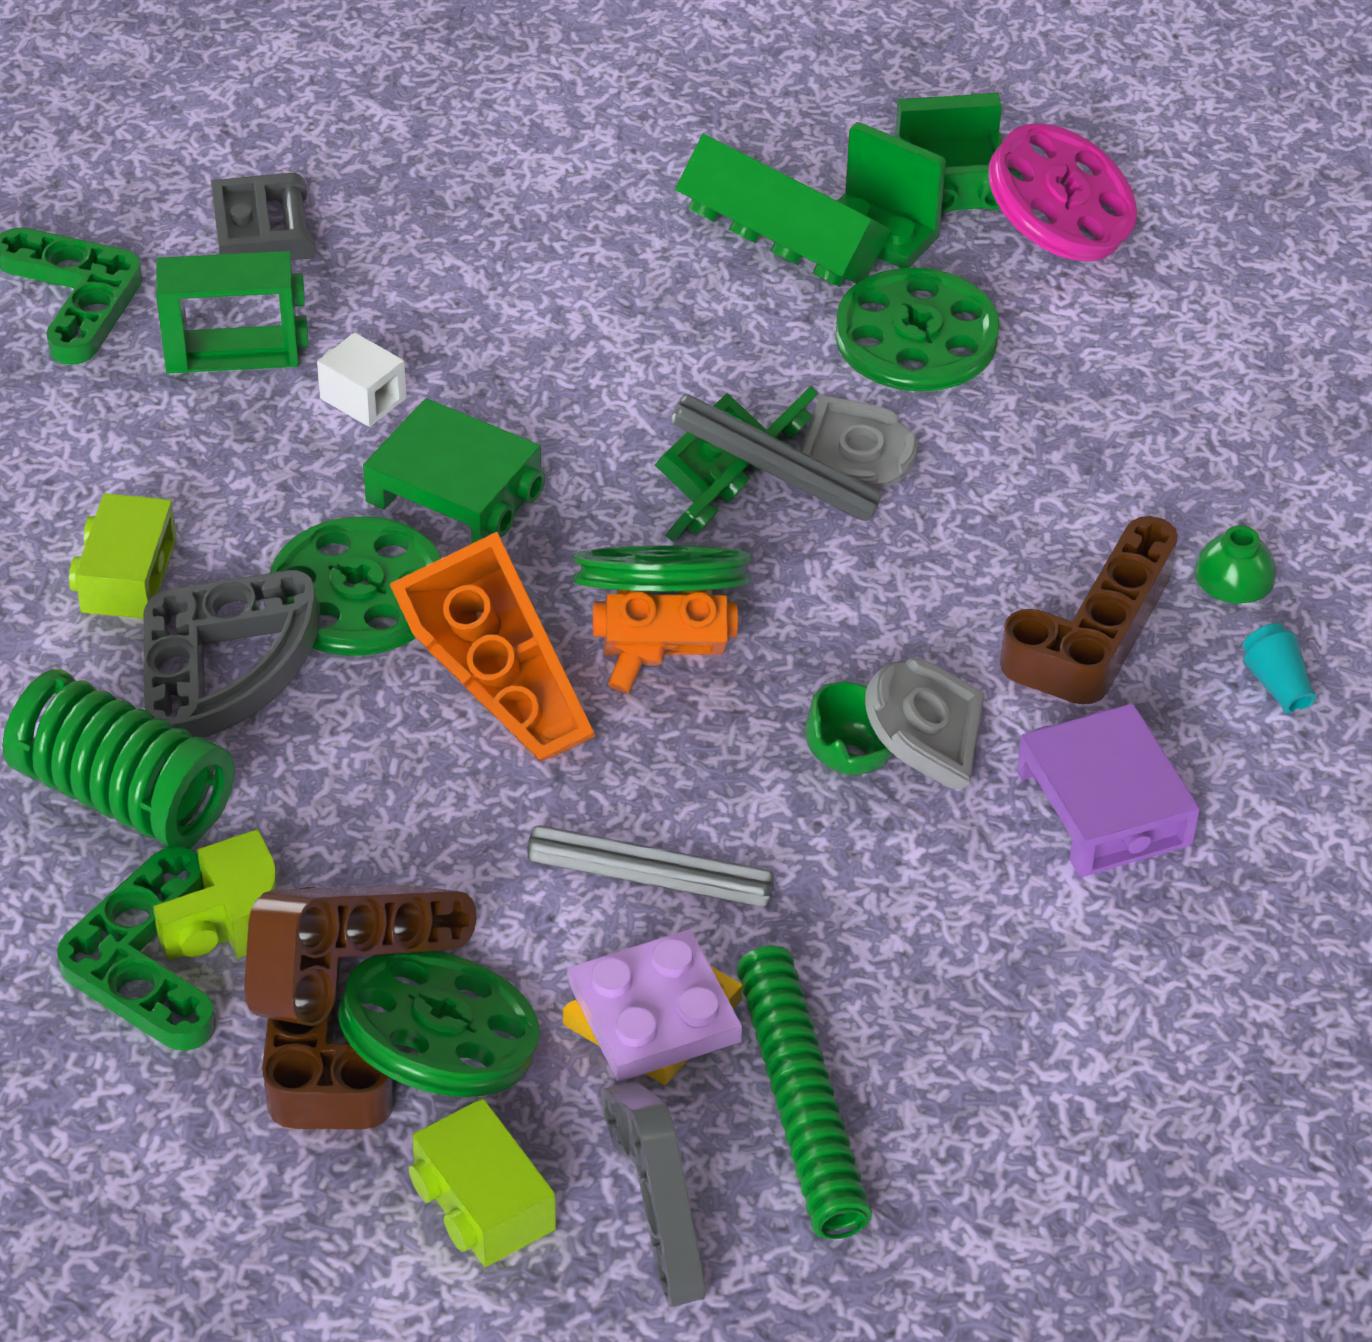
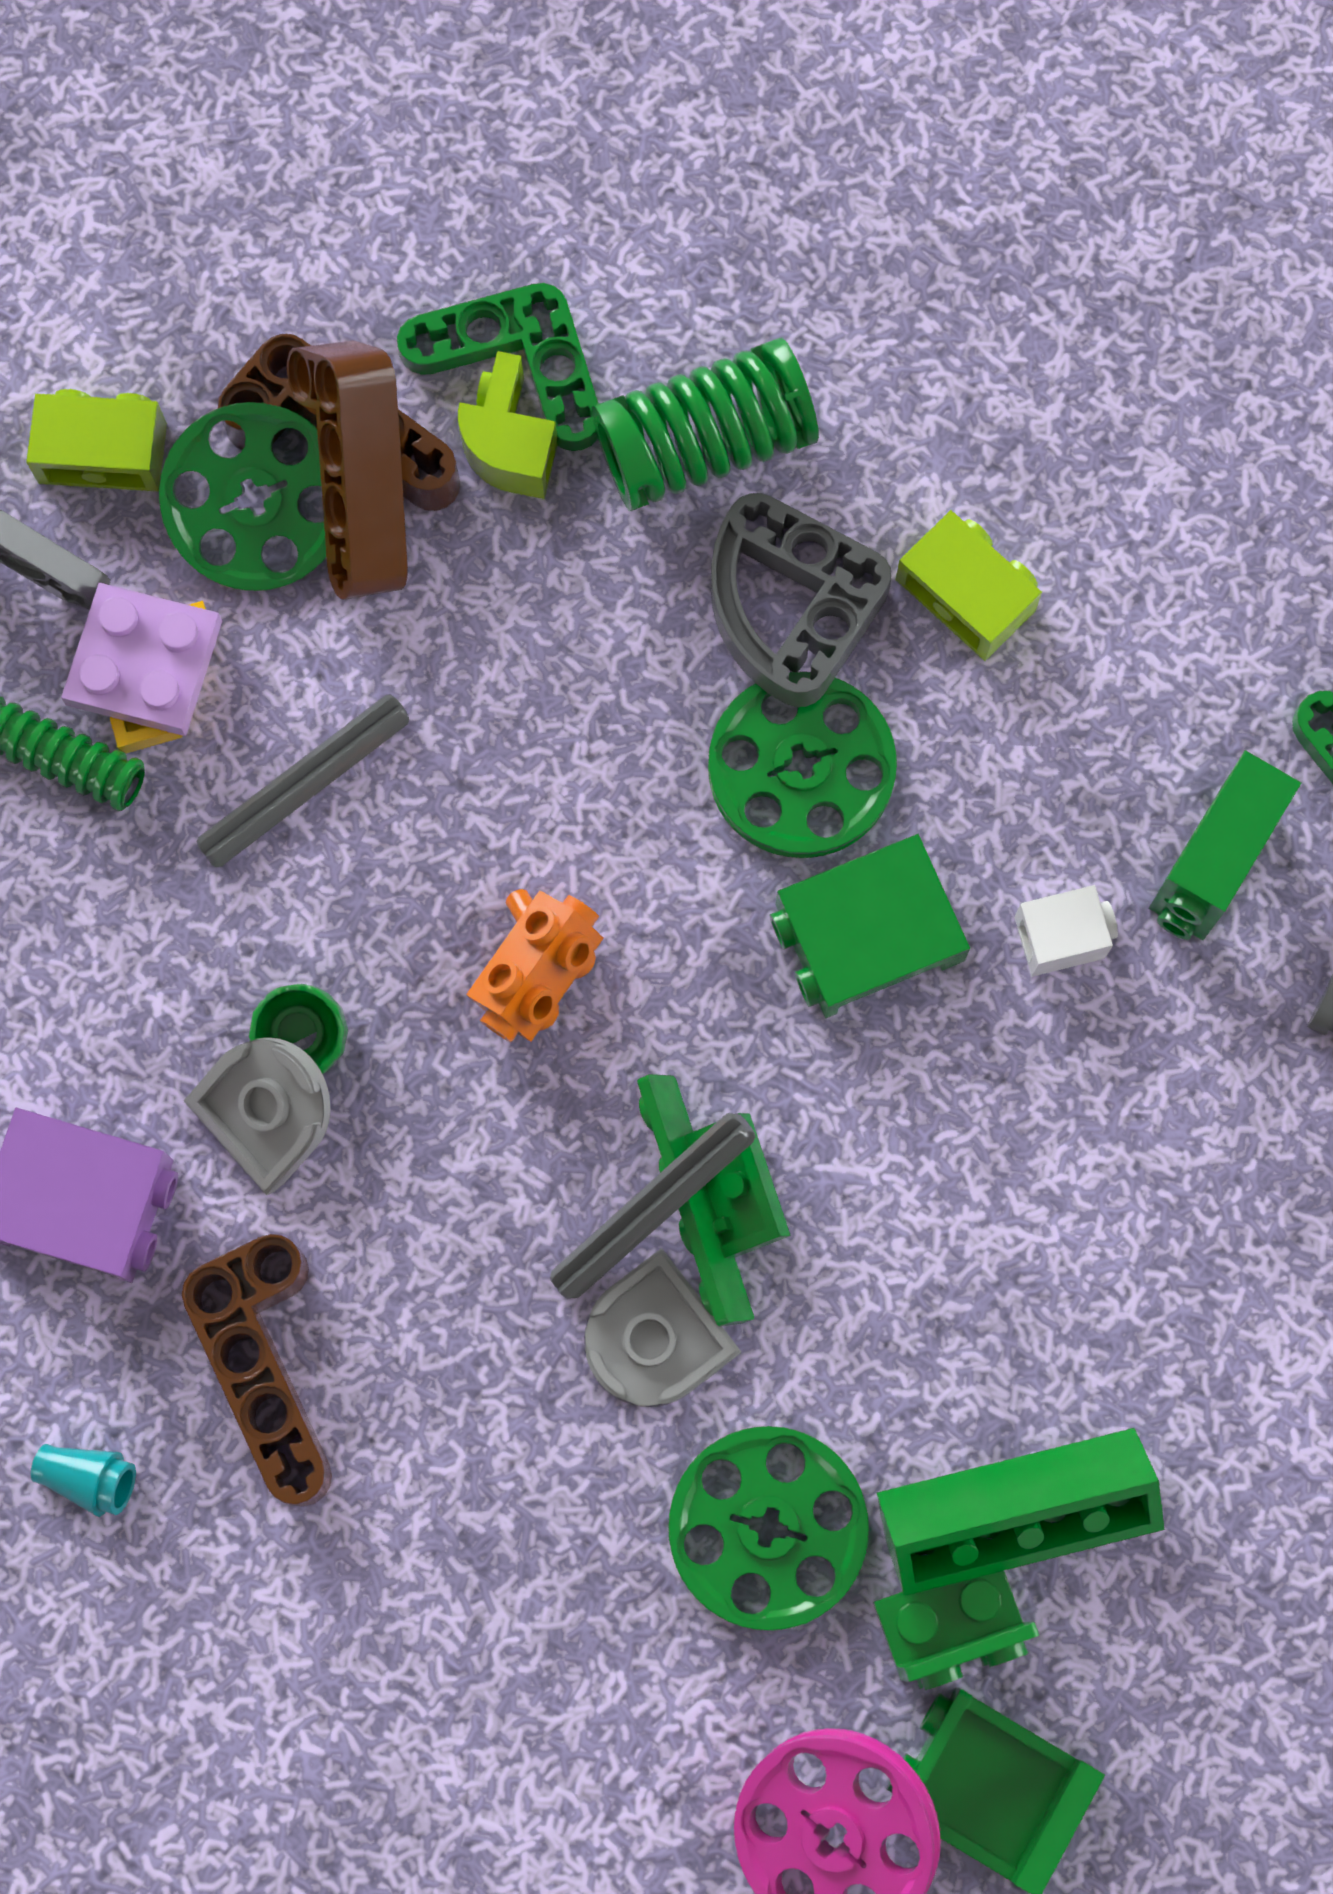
camera: 130 degrees right, 30 degrees up
orange wedge [390,532,596,761] -> none
green wedge [573,545,751,591] -> none
green brick [1194,525,1276,604] -> none

